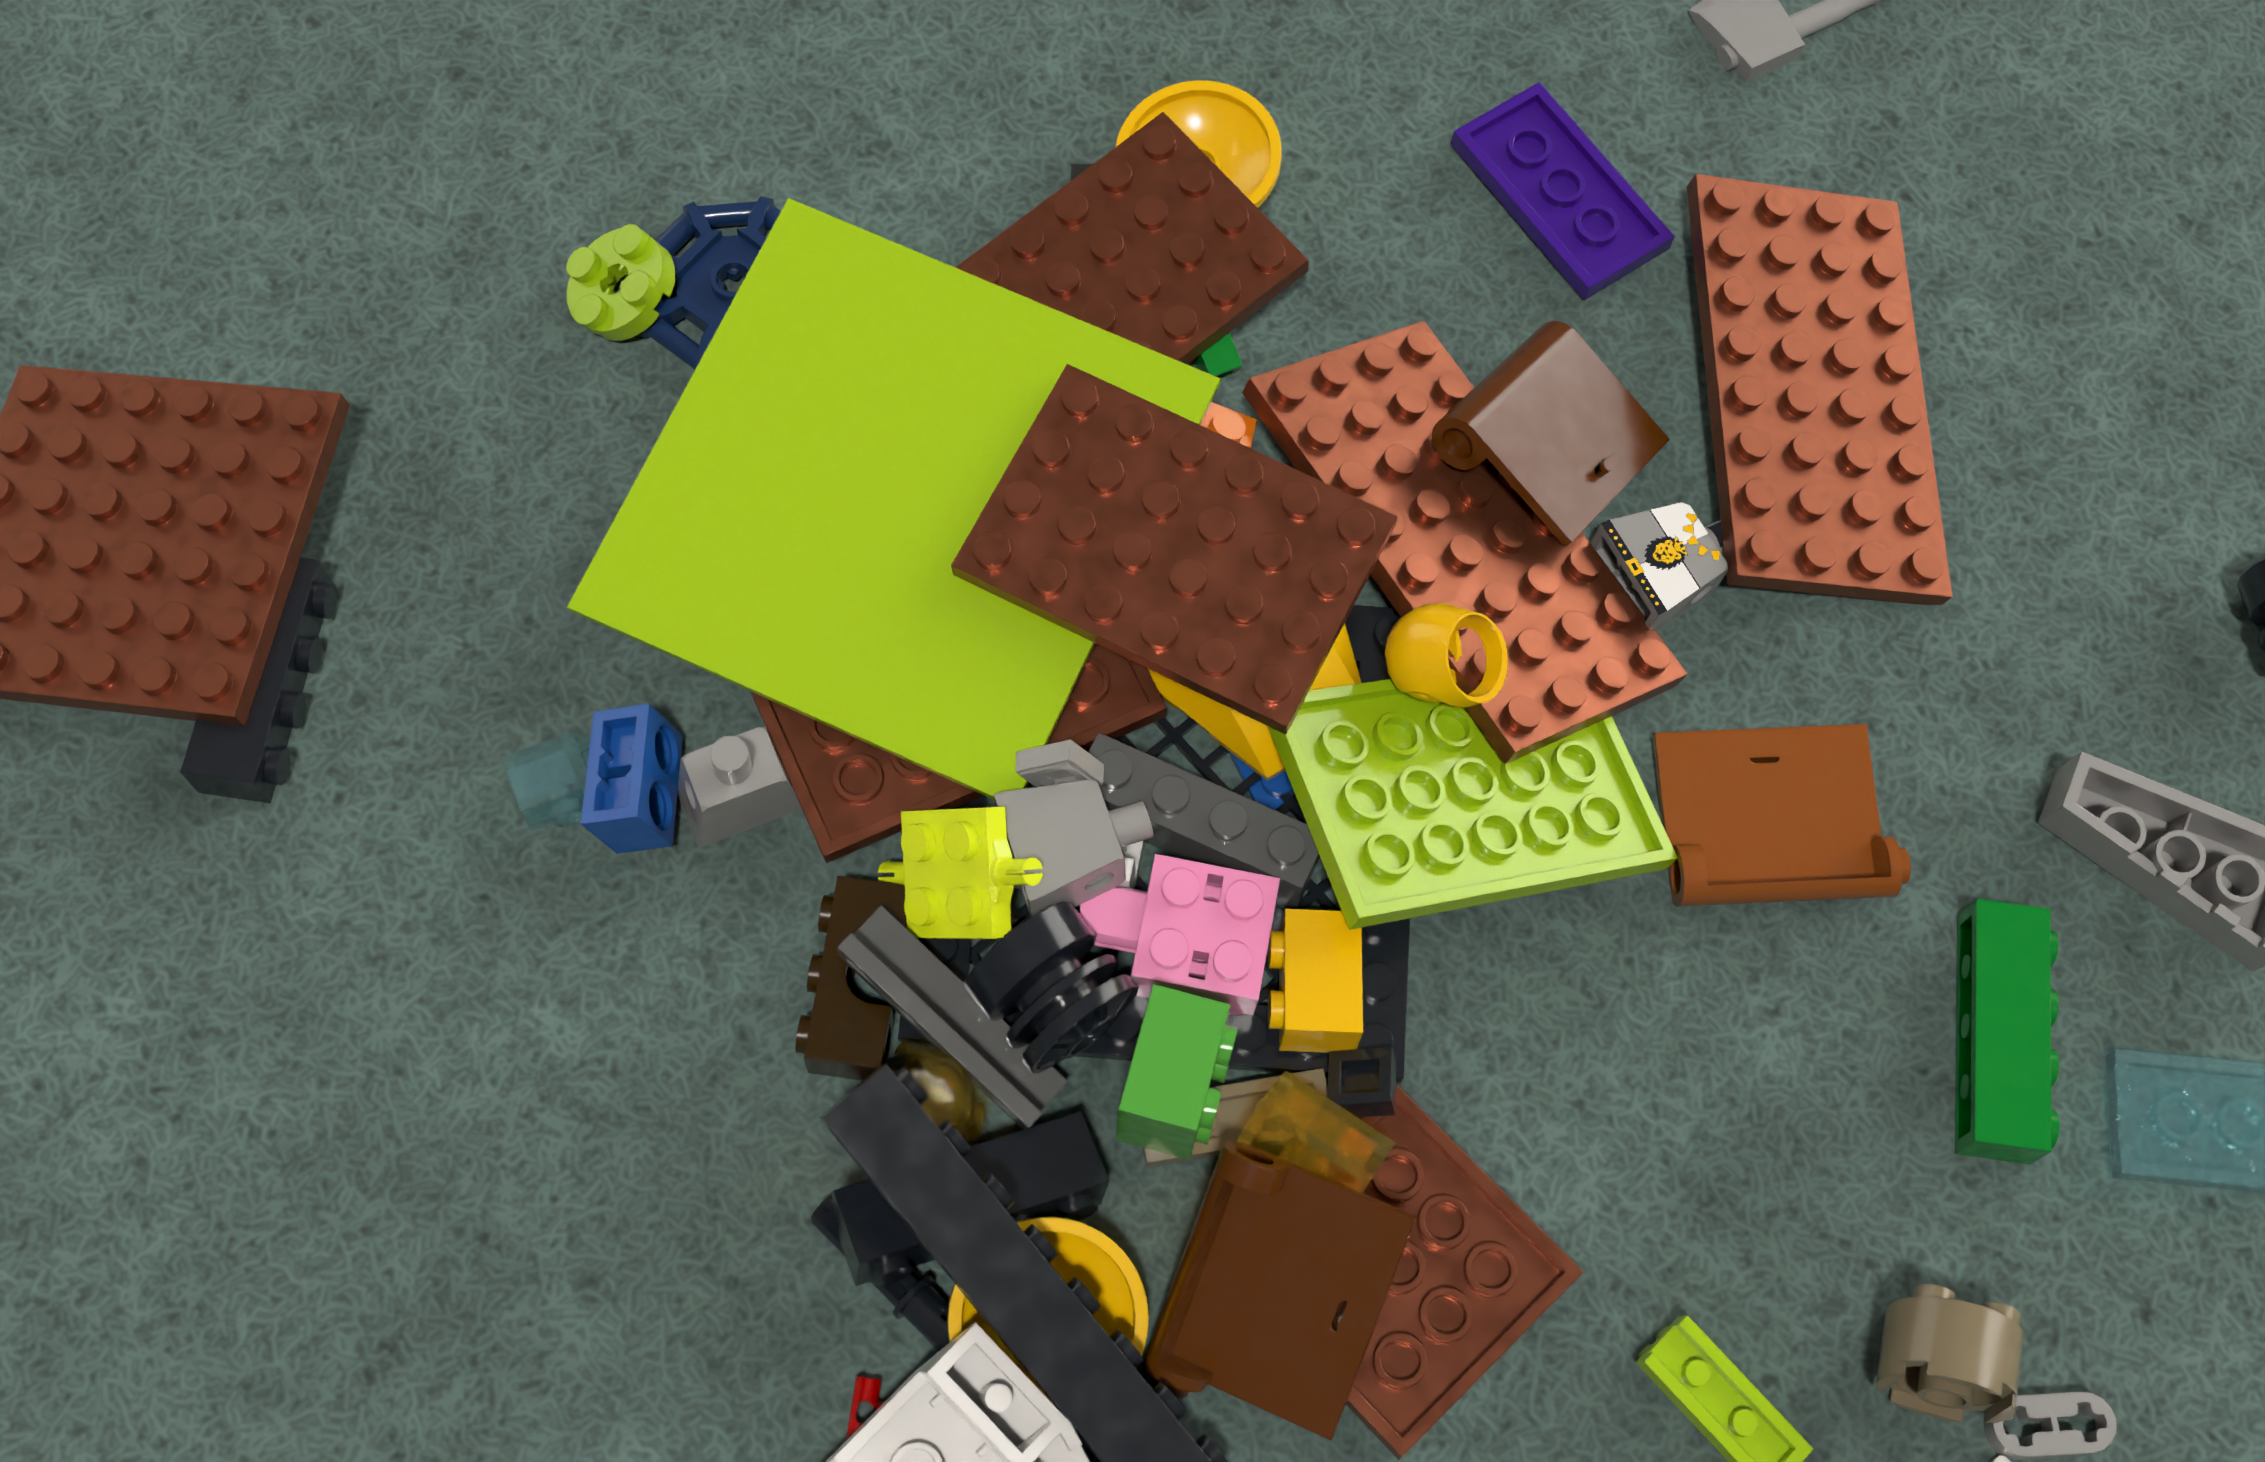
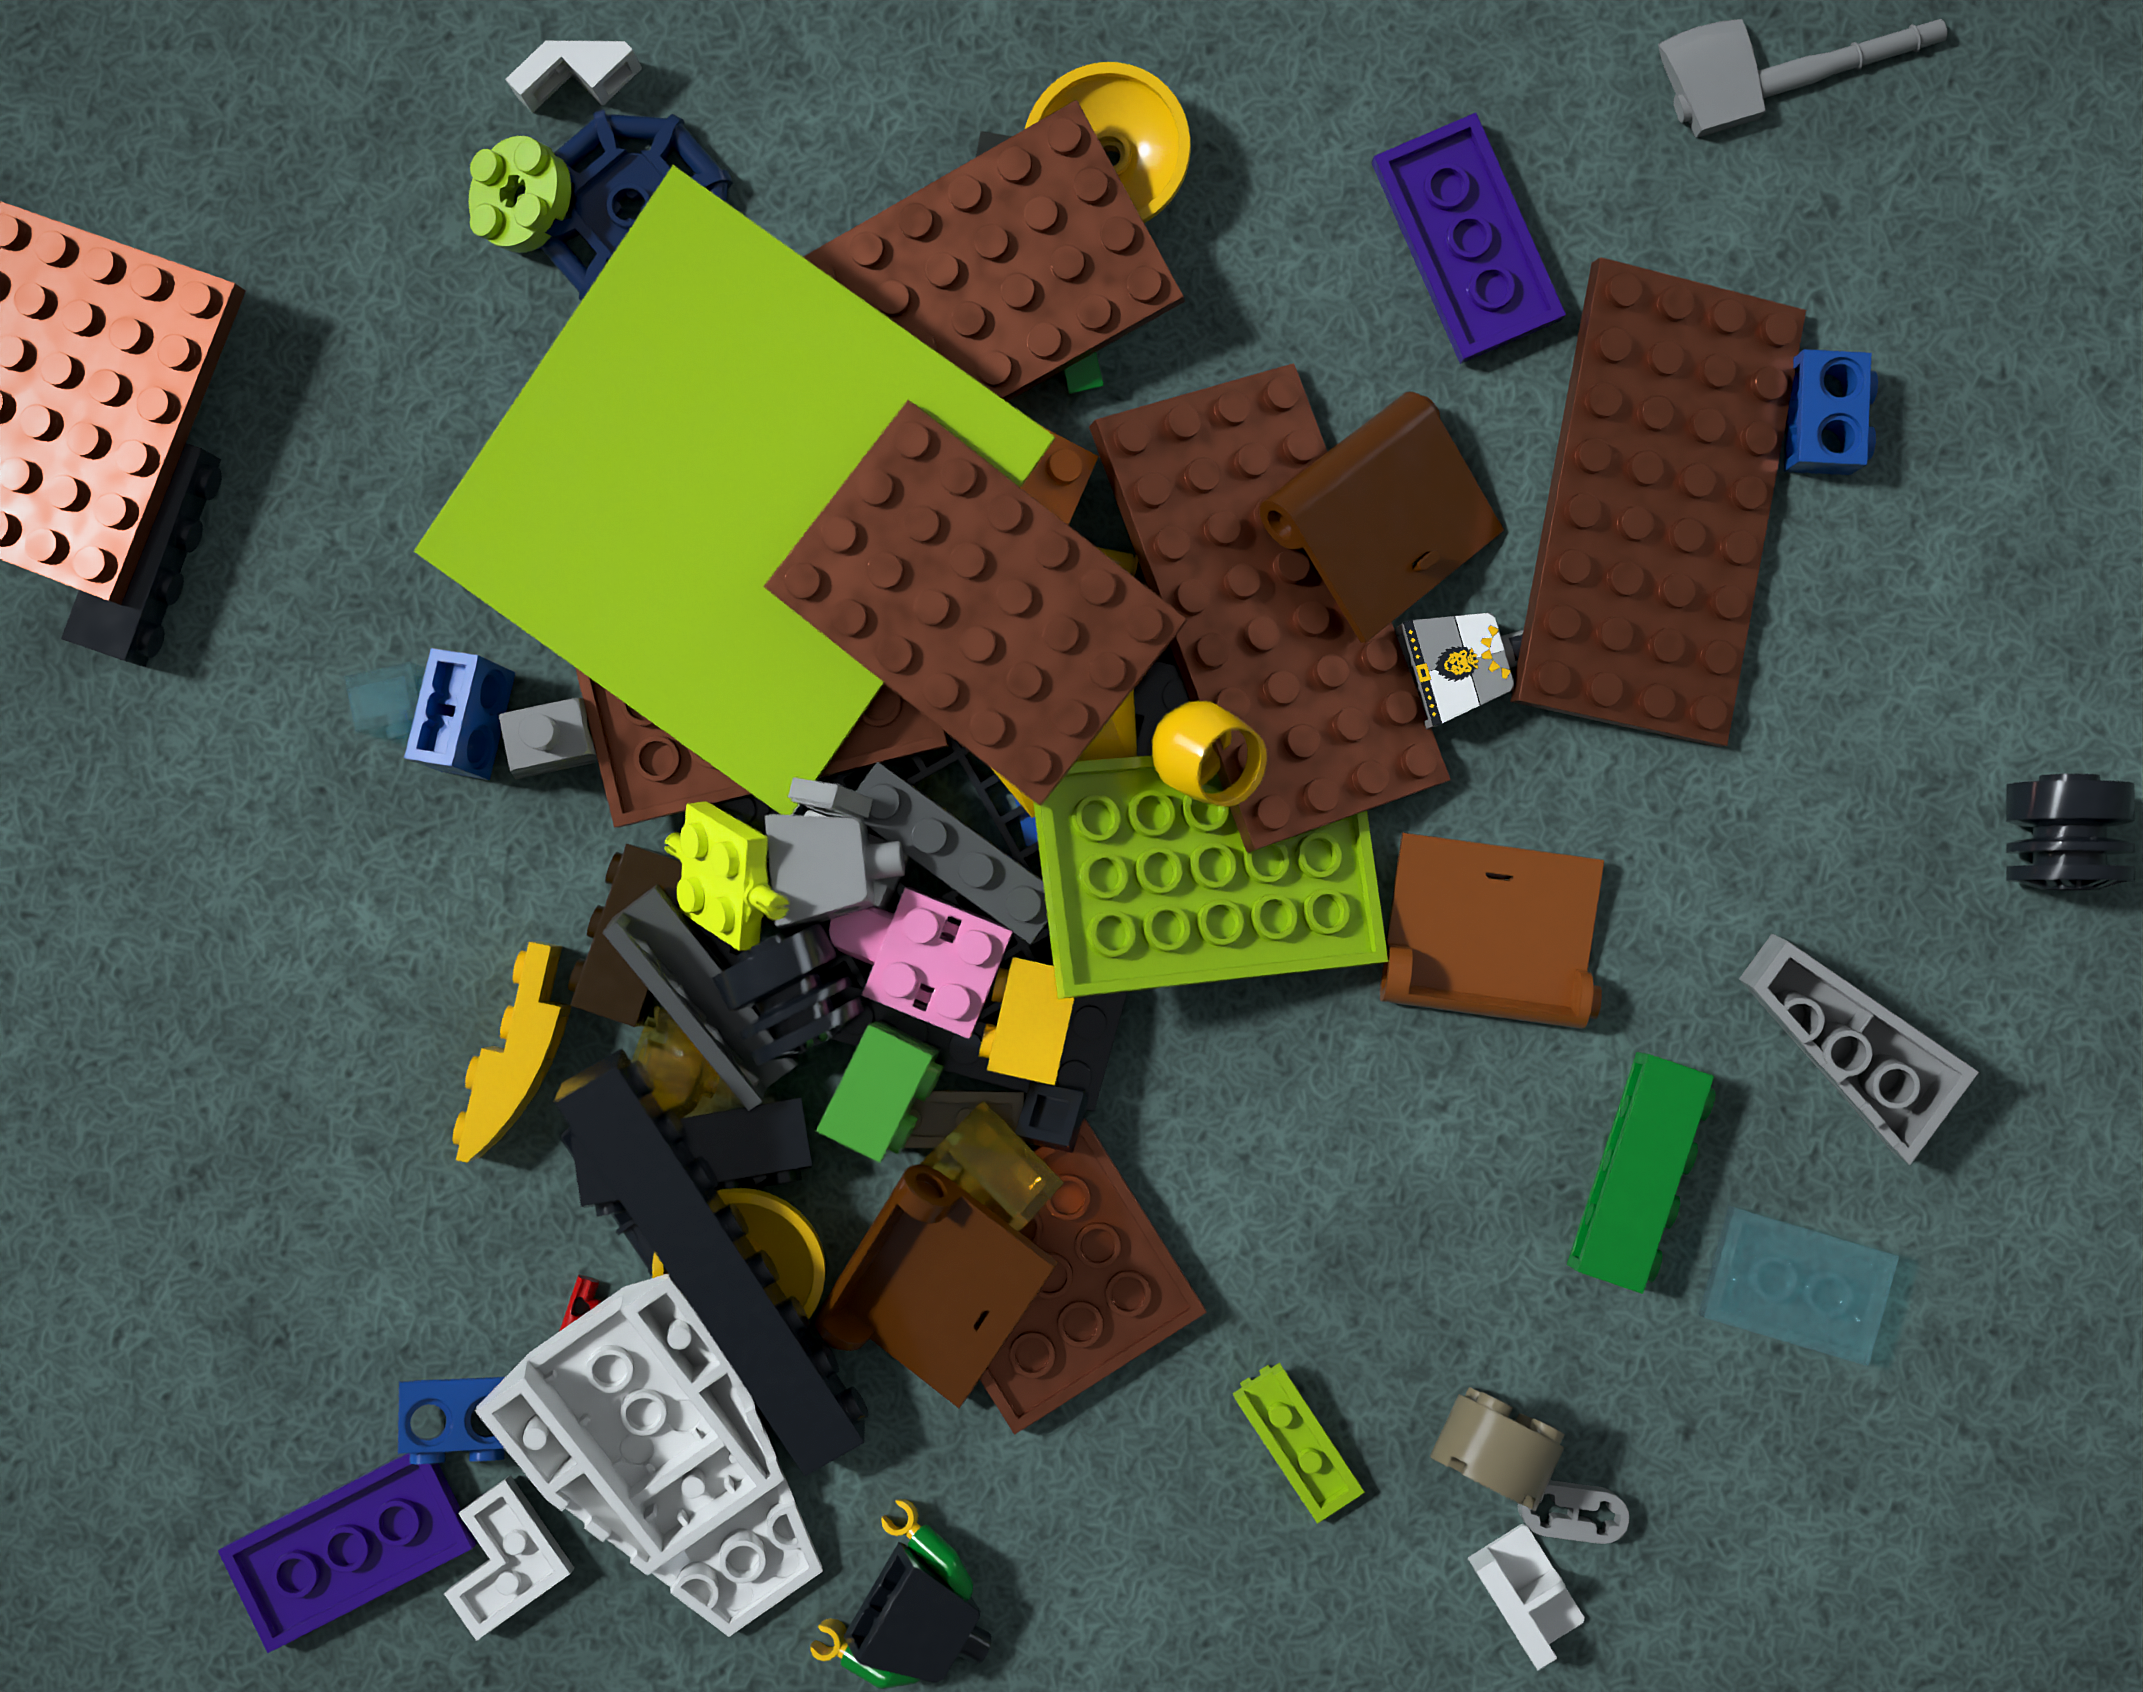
camera: 20 degrees right, 20 degrees up
none -> yellow slope [452,941,571,1163]
none -> white slope [505,41,642,113]
none -> blue brick [1784,349,1878,475]

